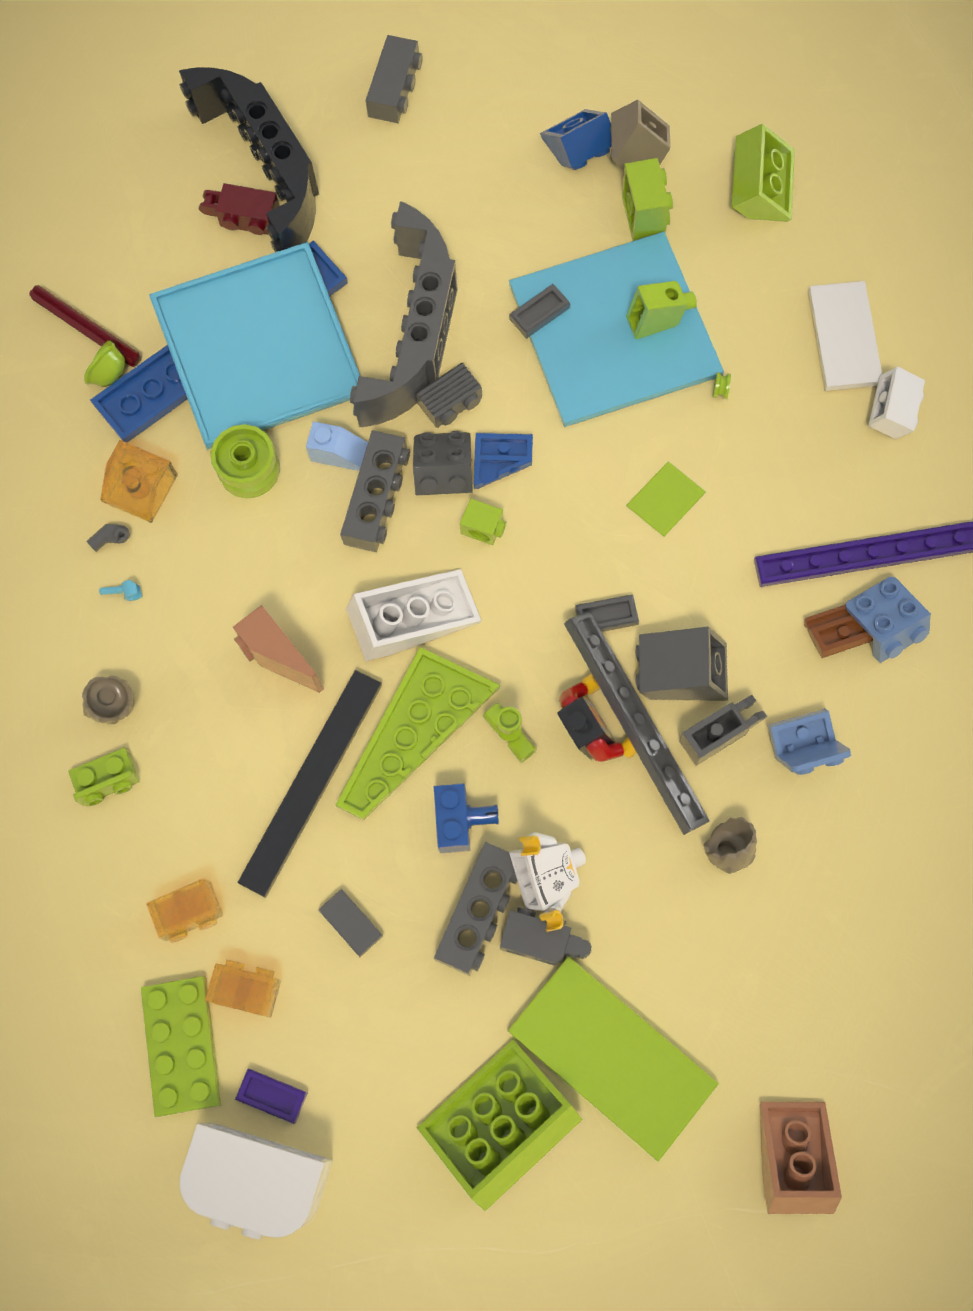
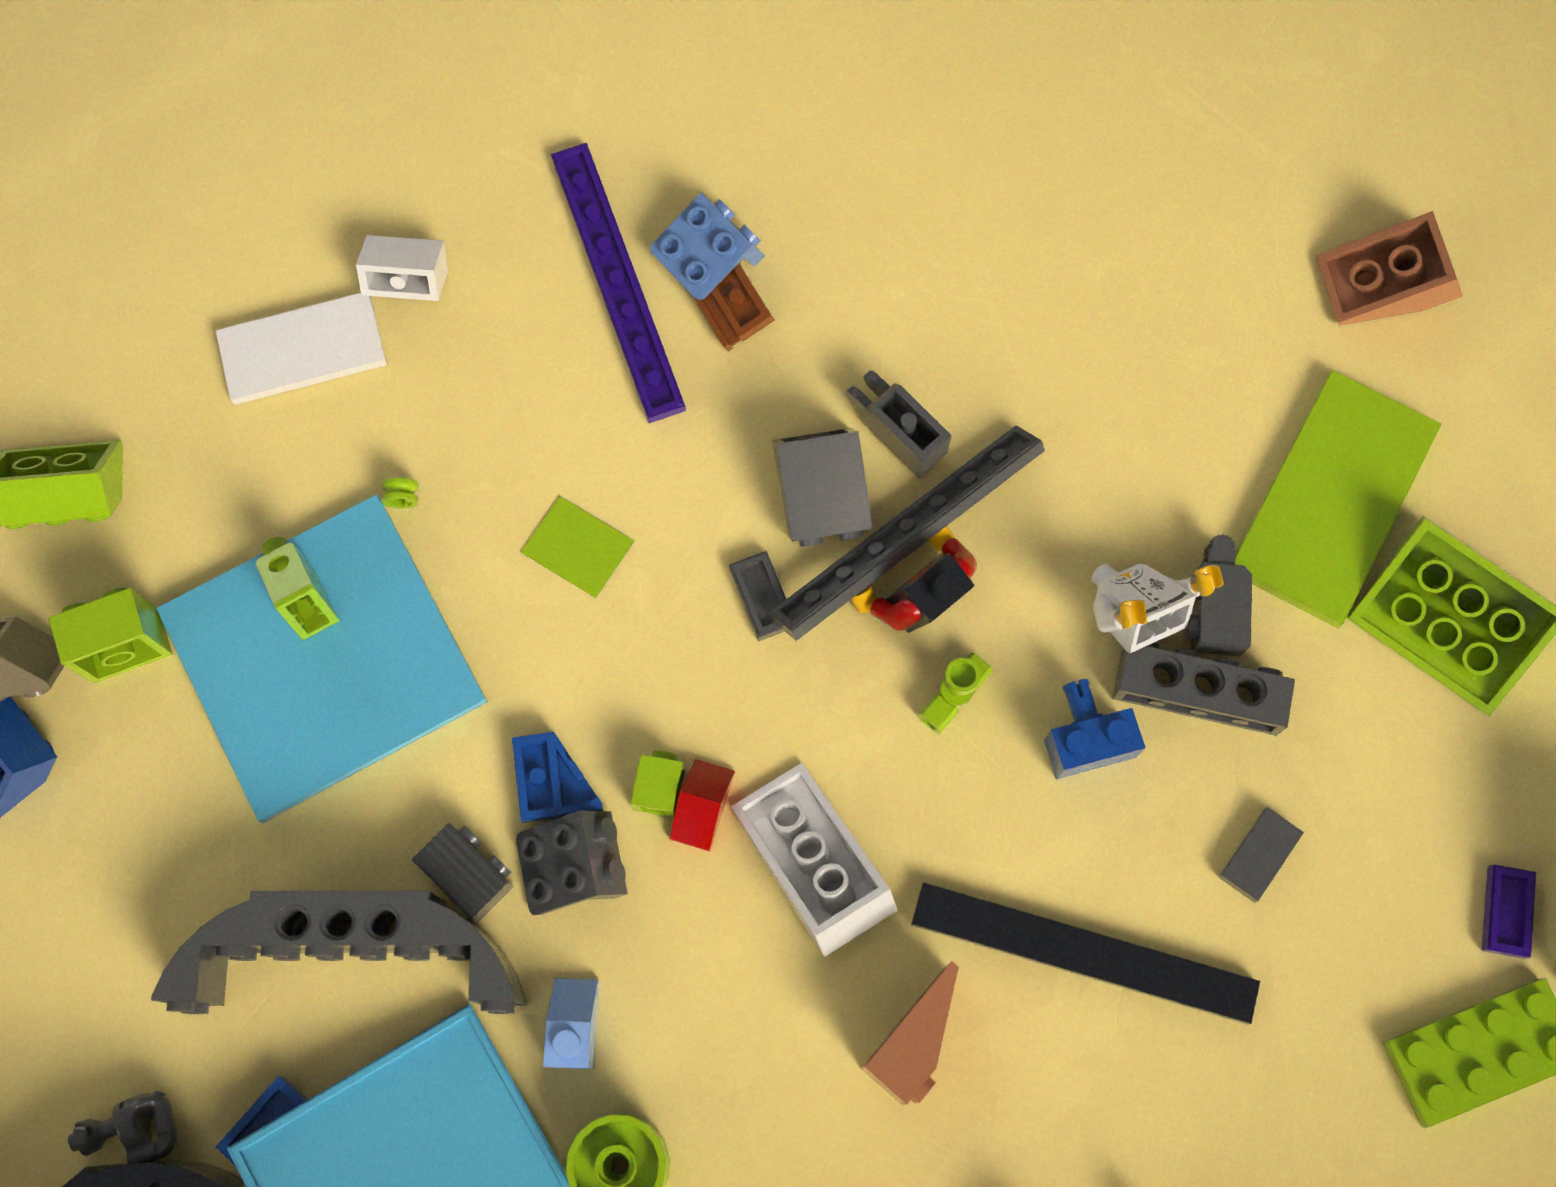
camera: 105 degrees left, 0 degrees up
clear yellow brick [146,878,224,943] -> none
clear yellow brick [205,959,281,1018] -> none
lime wing [336,647,500,820] -> none
dark grey brick [340,430,410,553] -> none
dark grey tile [509,284,570,339] -> none
dark tan hair [704,817,757,874] -> none
medium blue bracket [767,708,852,775] -> none
none -> dark grey piece [68,1091,177,1164]
none -> red slope [669,759,735,852]

